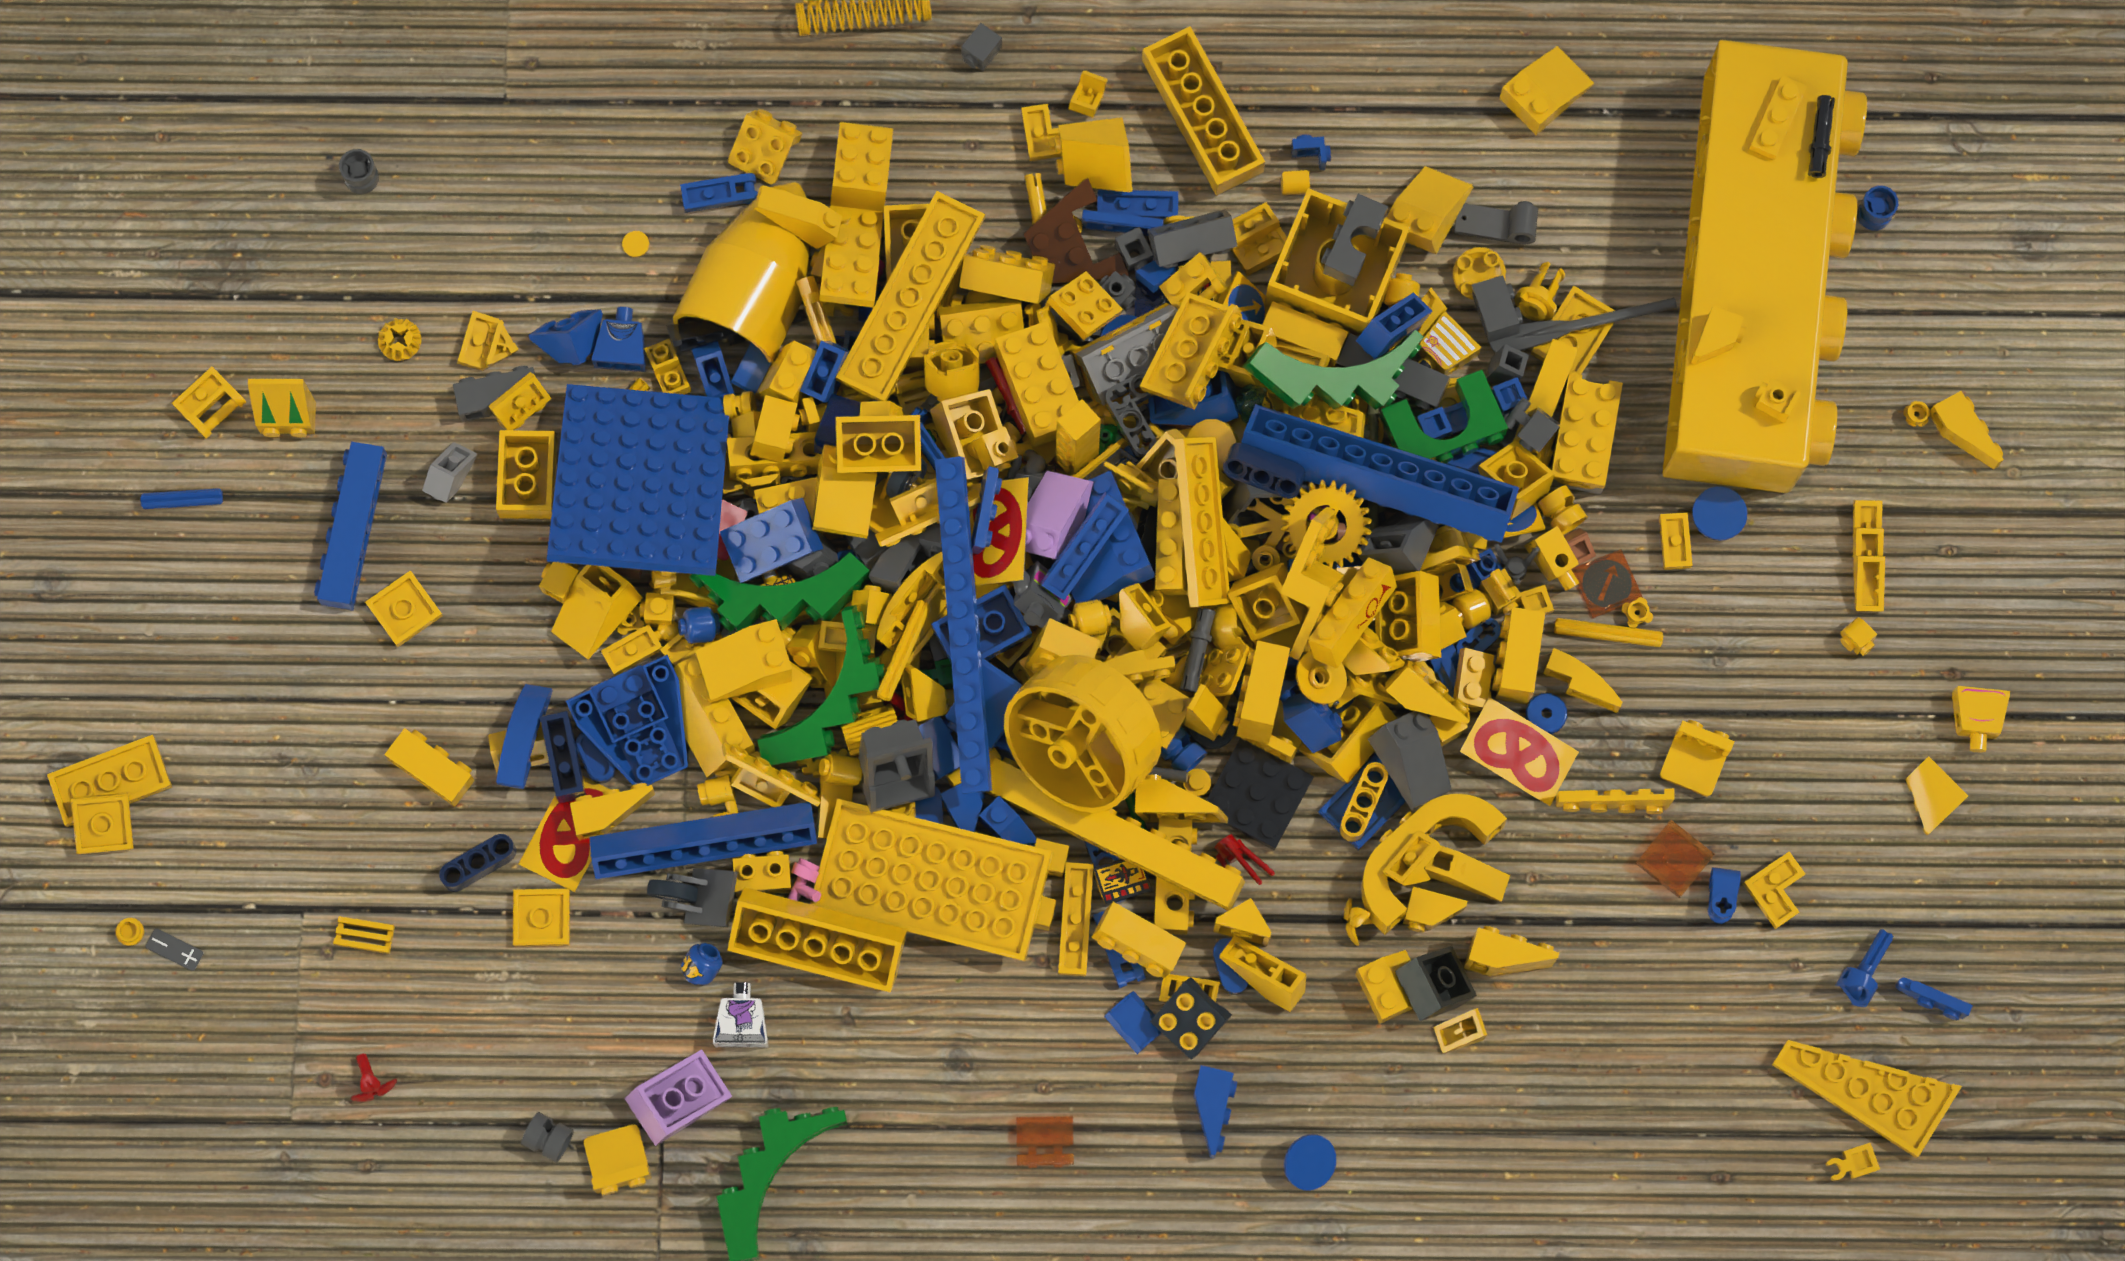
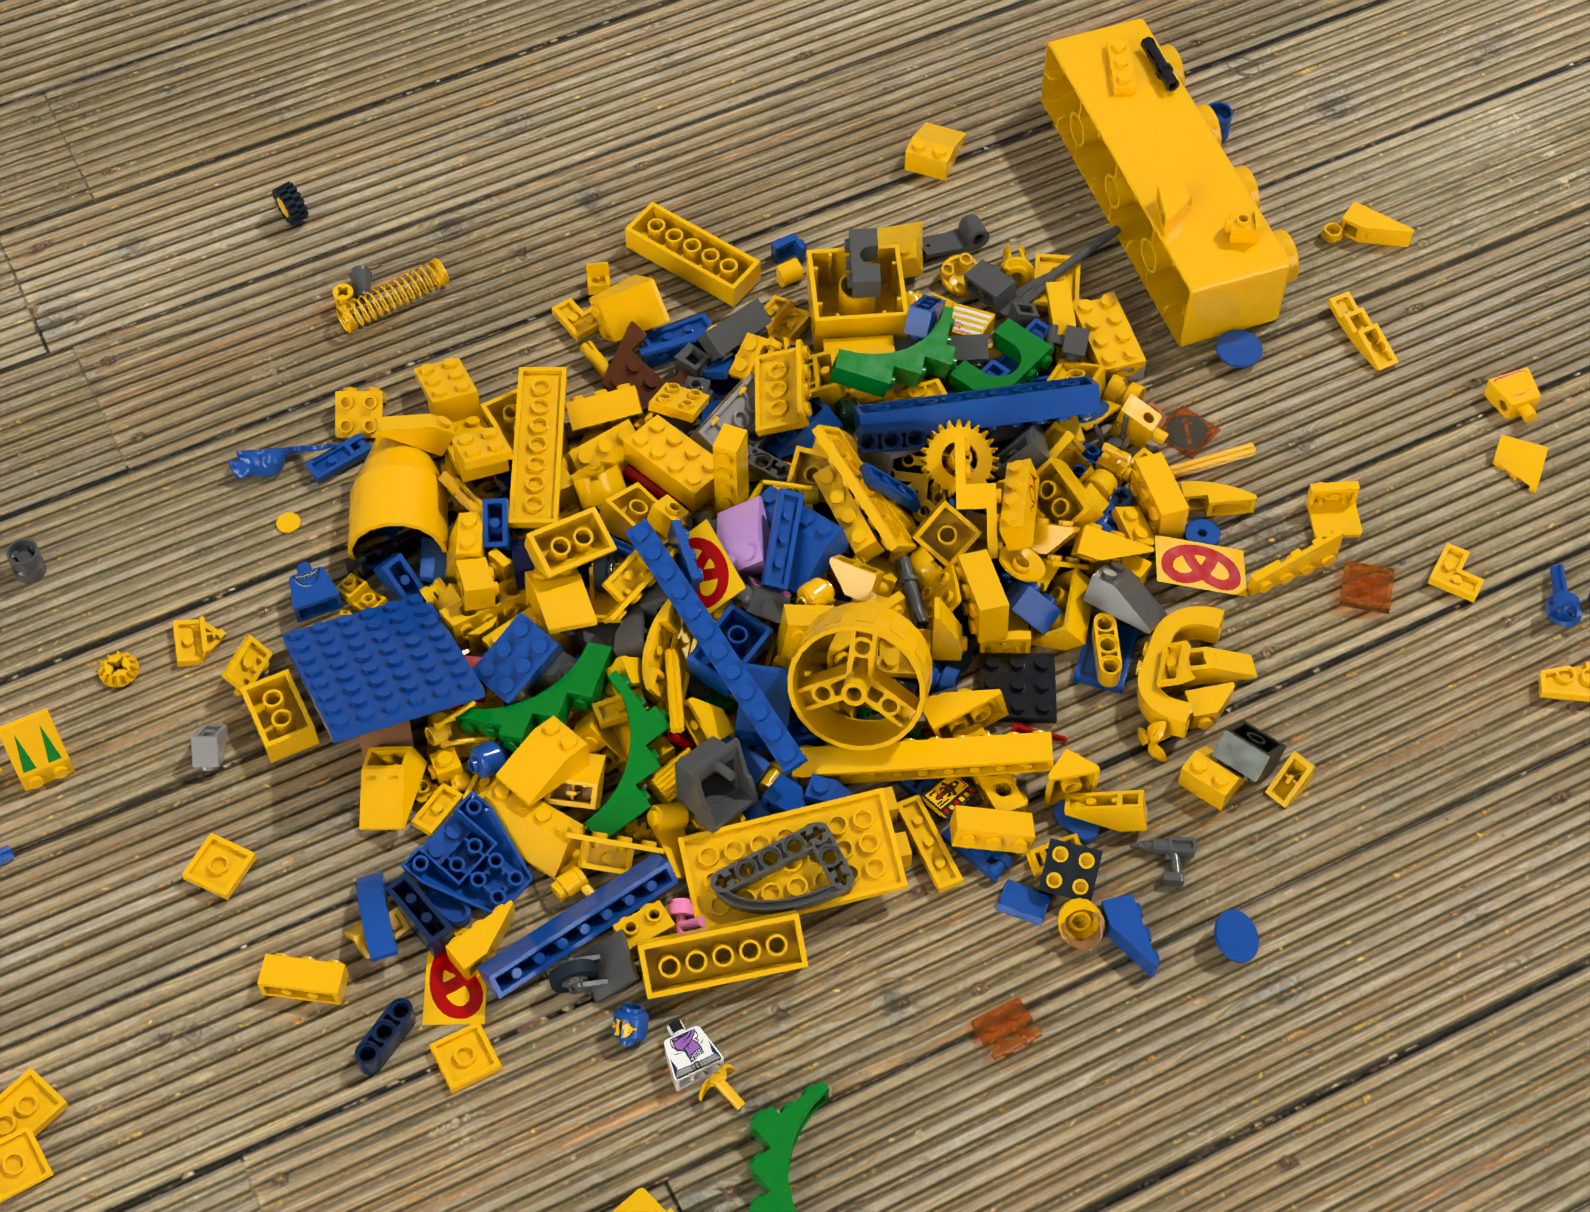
camera: 25 degrees left, 20 degrees down
blue brick [314,441,387,611] -> none
yellow tile [333,916,395,954] -> none
dark grey slope [453,366,537,422] -> none
blue slope [528,309,603,365] -> none
yellow brick [539,562,580,604] -> none
lavender slope [625,1049,732,1146] -> none
dark grey brick [961,23,1002,71] -> none
yellow slope [1464,926,1560,977] -> none
yellow plate [1621,597,1653,628] -> none
yellow plate [1659,513,1693,570] -> none
blue piece [1708,867,1741,924] -> none
yellow plate [1840,617,1877,656] -> none
none -> blue animal [228,443,337,479]
none -> yellow plant [699,1064,745,1111]
none -> dark grey beam [710,822,855,914]
none -> blue tile [859,462,921,513]
none -> yellow piece [1058,898,1105,950]
none -> dark grey piece [1130,837,1197,886]

